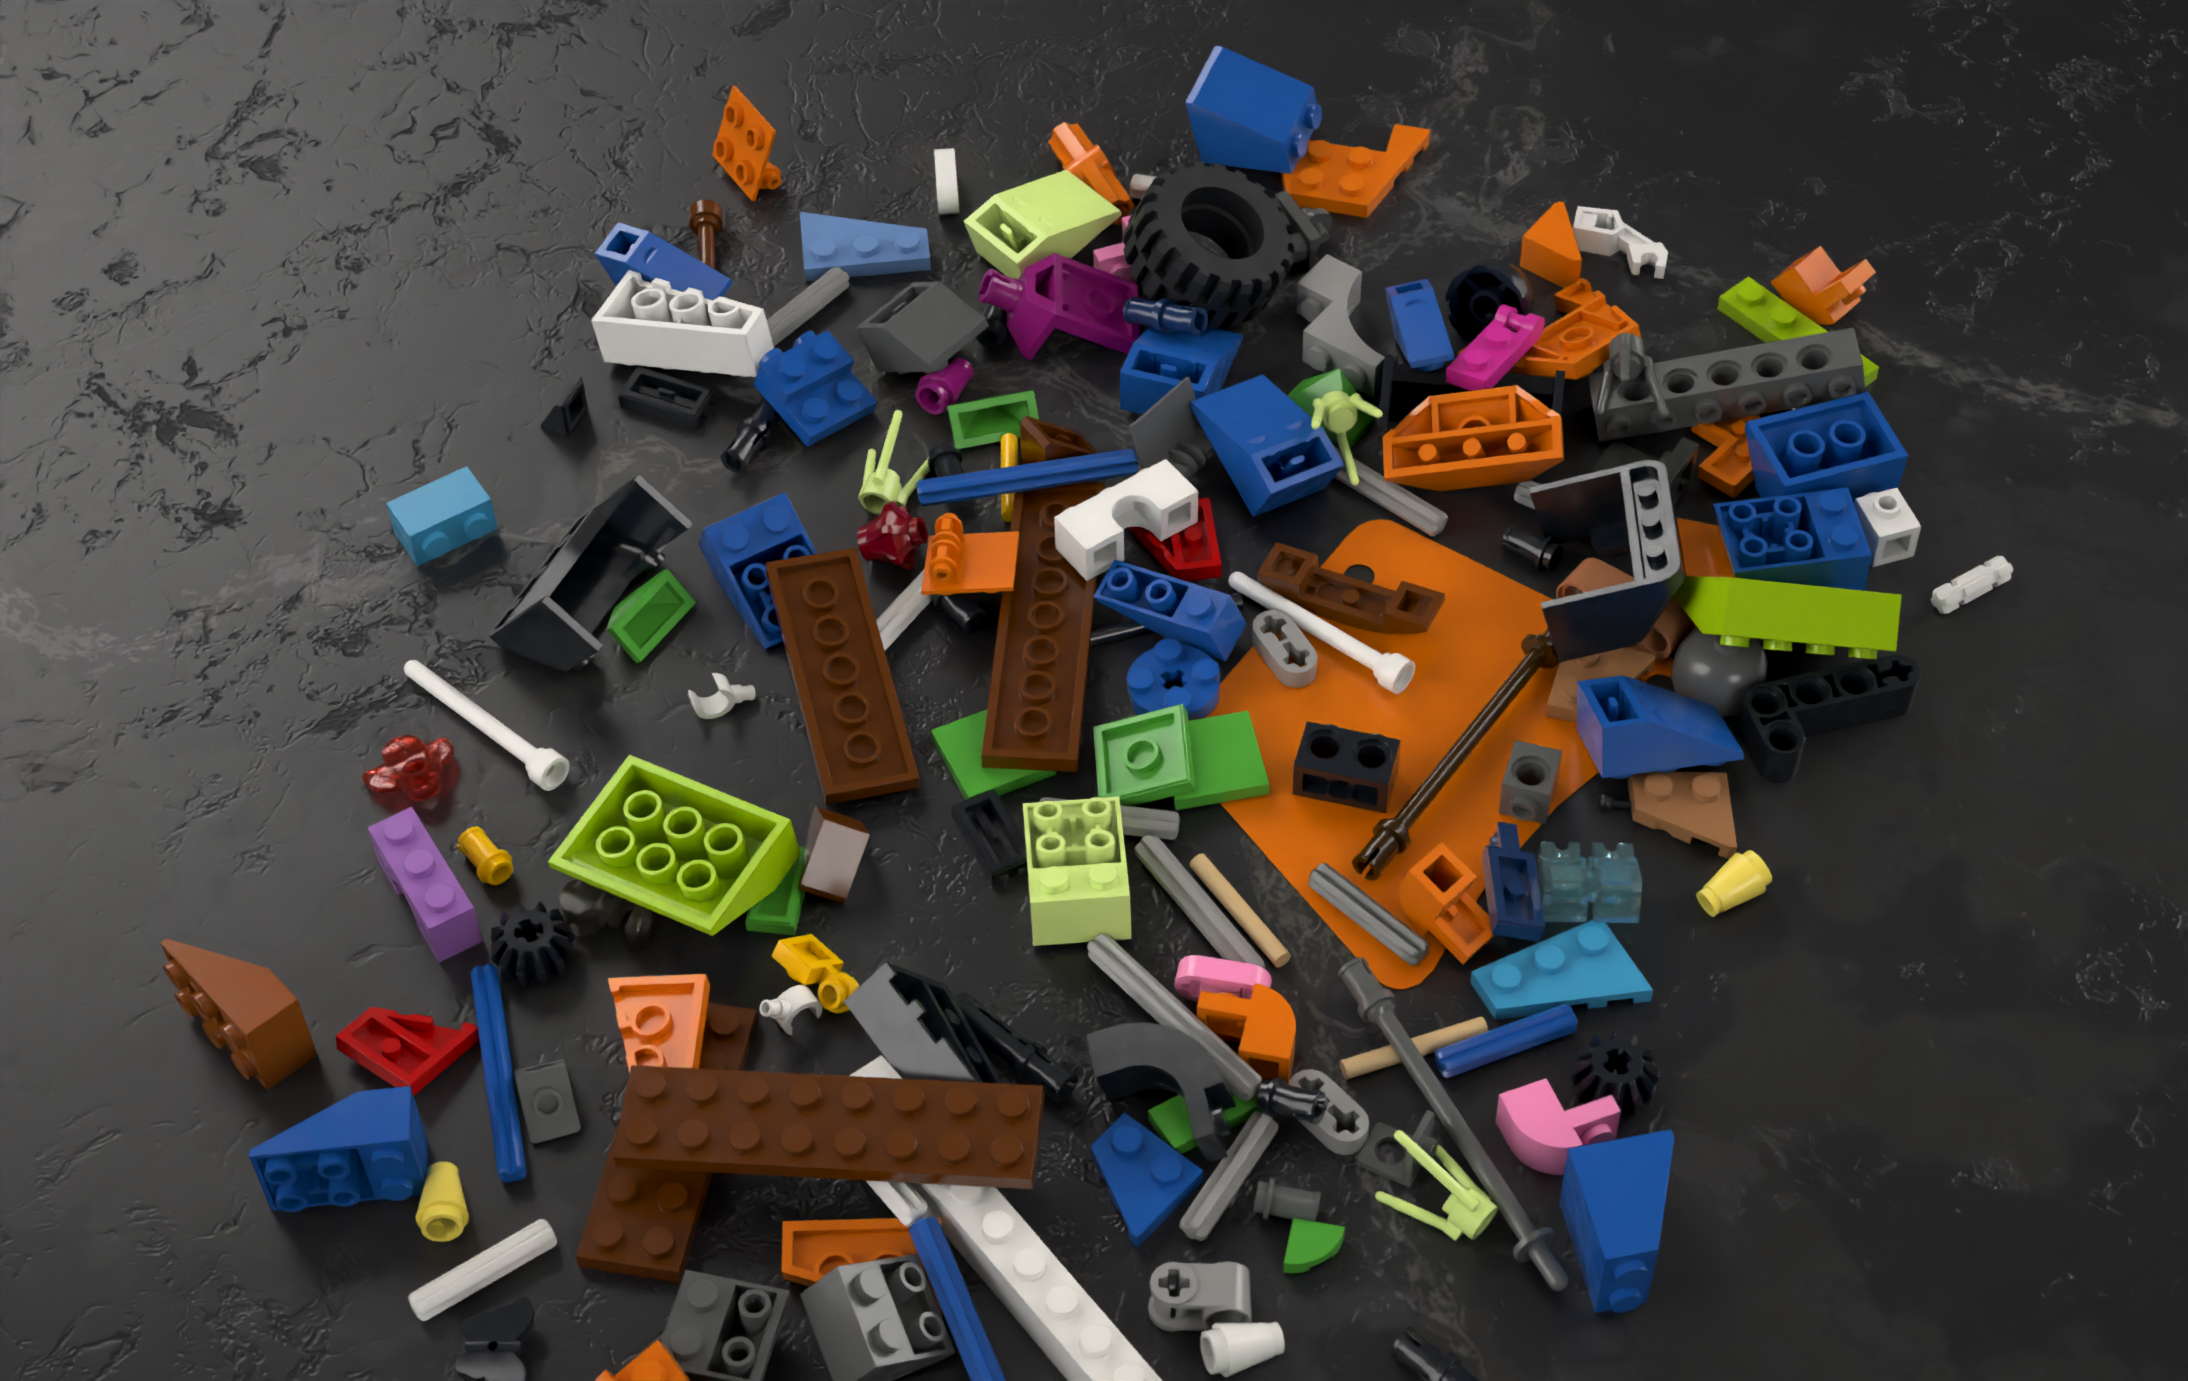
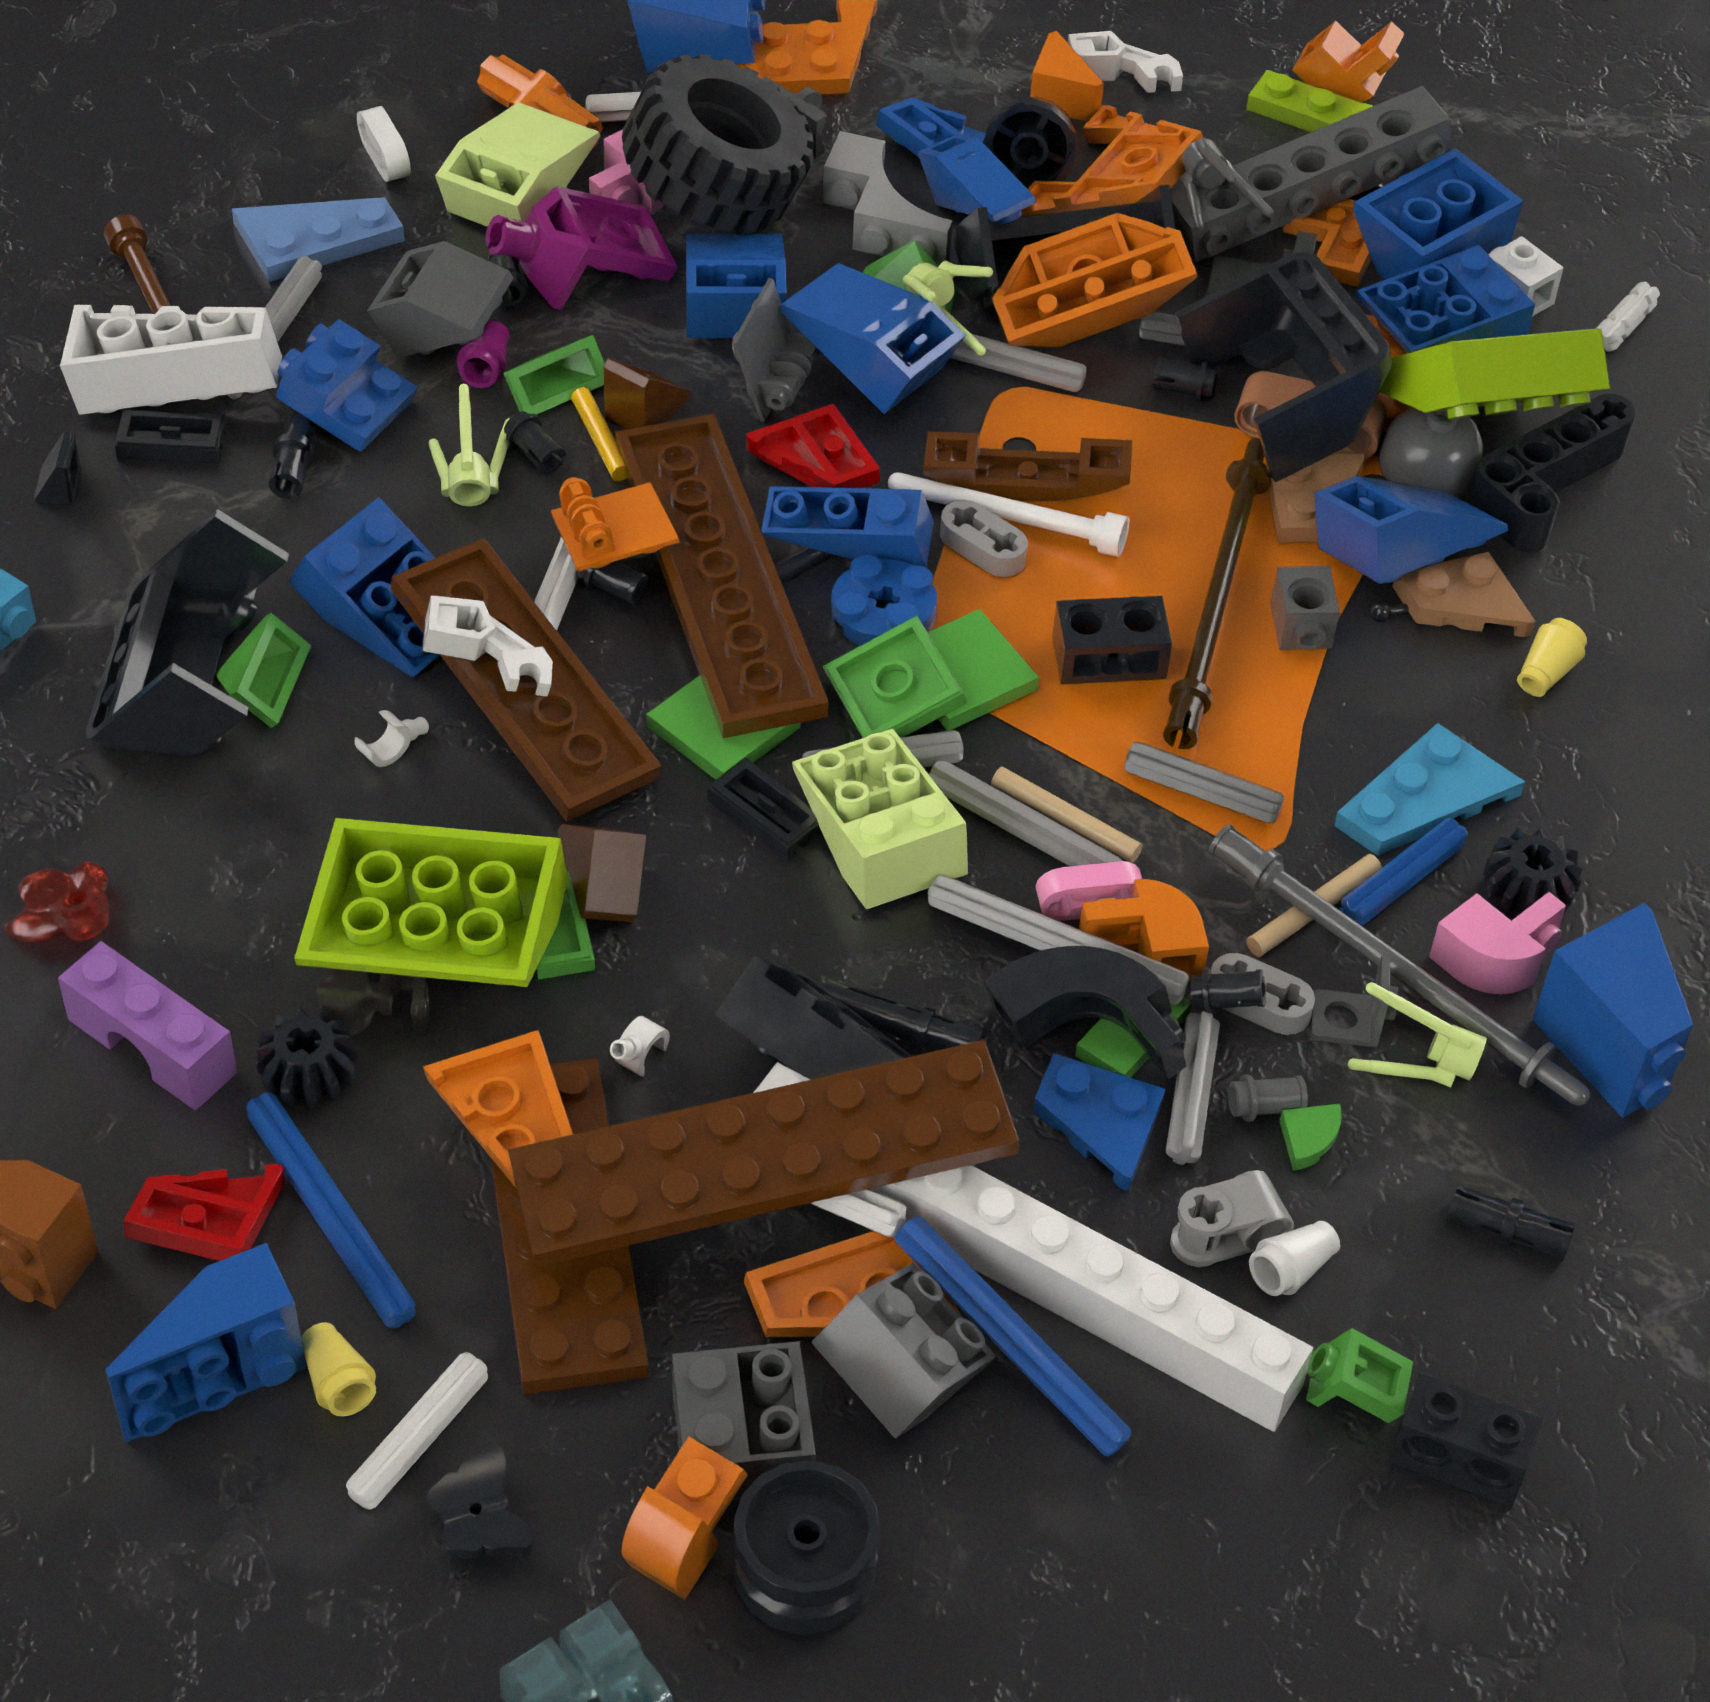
camera: 25 degrees left, 0 degrees up
white piece [404,660,570,791] -> none
yellow pin [457,826,513,885] -> none
dark grey bracket [514,1059,581,1143] -> none
blue slope [595,222,733,301] -> none
orange hinge [712,86,782,201] -> none
yellow plate [772,934,859,1013] -> none
dark red rock [857,501,928,570] -> none
blue axle [917,448,1138,507] -> none
white arch [1054,459,1198,581] -> none
dark blue pin [1123,296,1208,336] -> none
orange brick [1398,842,1496,965] -> none
dark pink plate [1446,304,1545,391] -> none
dark blue hinge [1482,822,1545,941] -> none
clear light blue legs [1539,842,1642,923] -> none
none -> white piece [423,596,553,696]
none -> blue wing [876,97,985,158]

